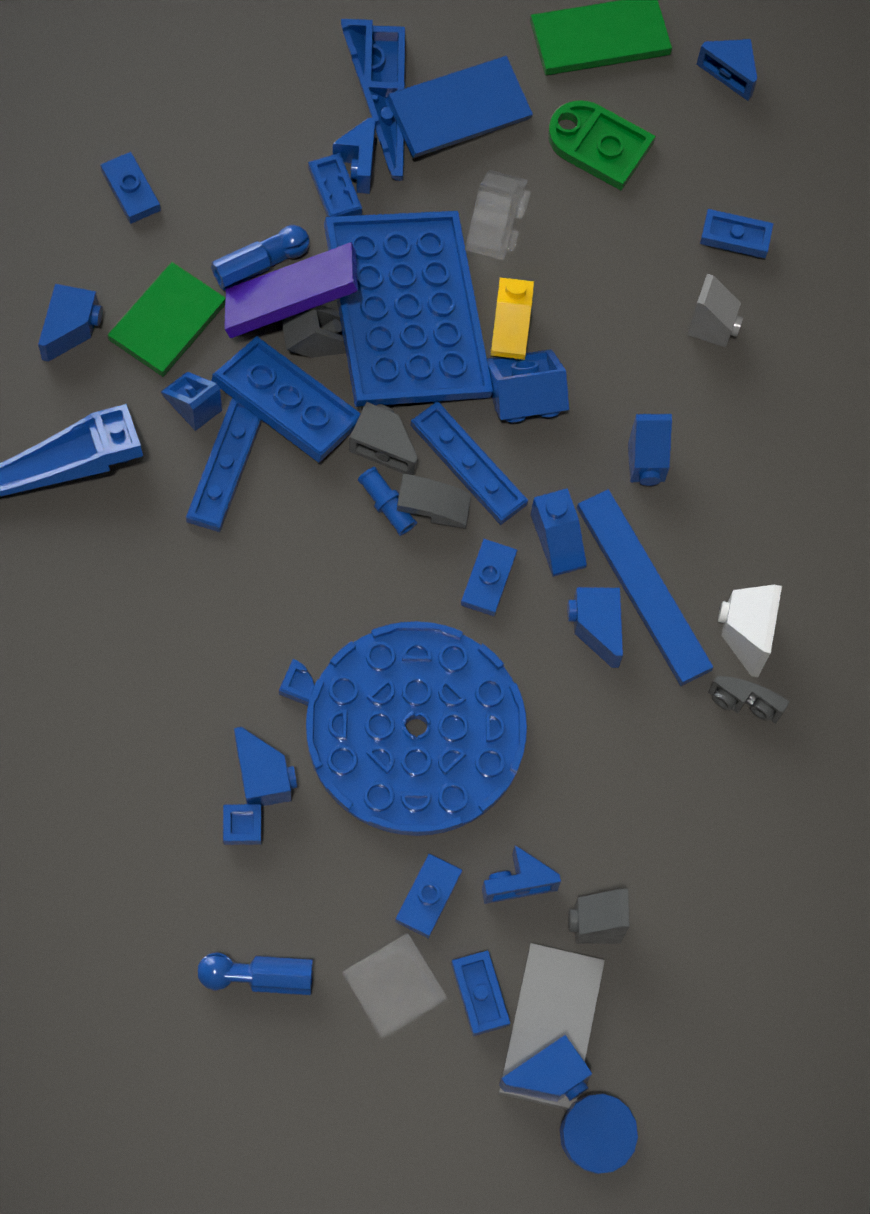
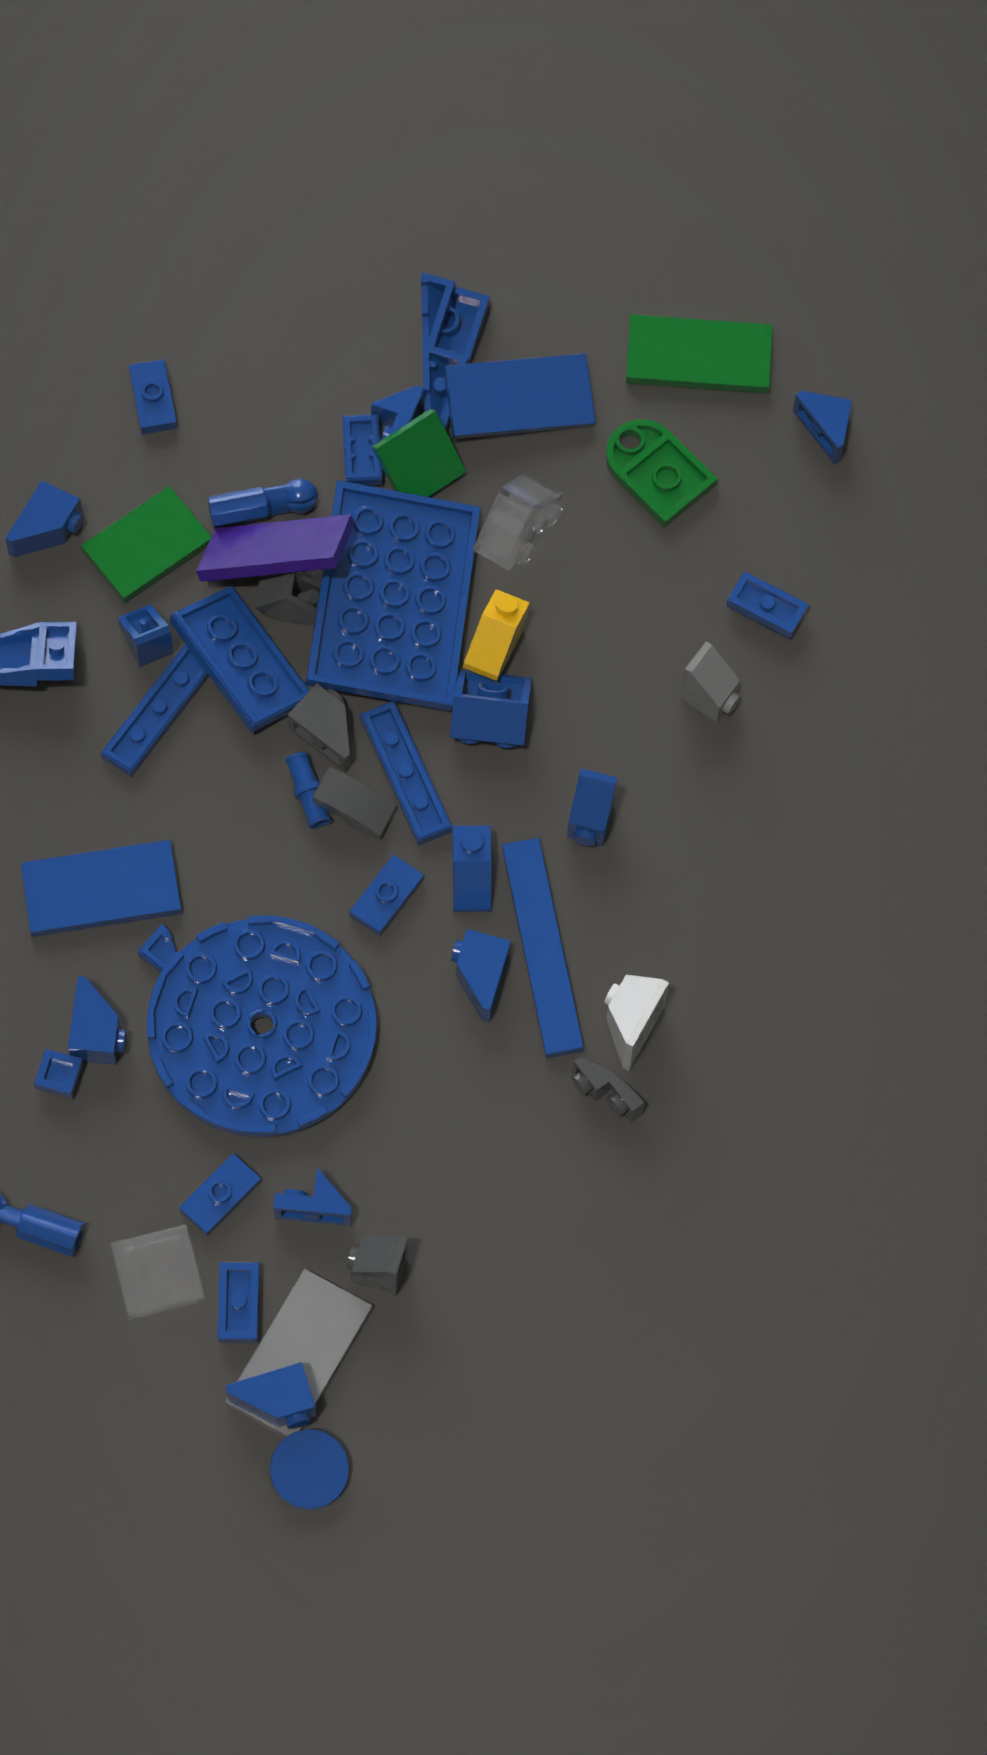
camera: 20 degrees right, 0 degrees up
none -> blue tile [21,840,182,937]
none -> green tile [372,409,466,497]

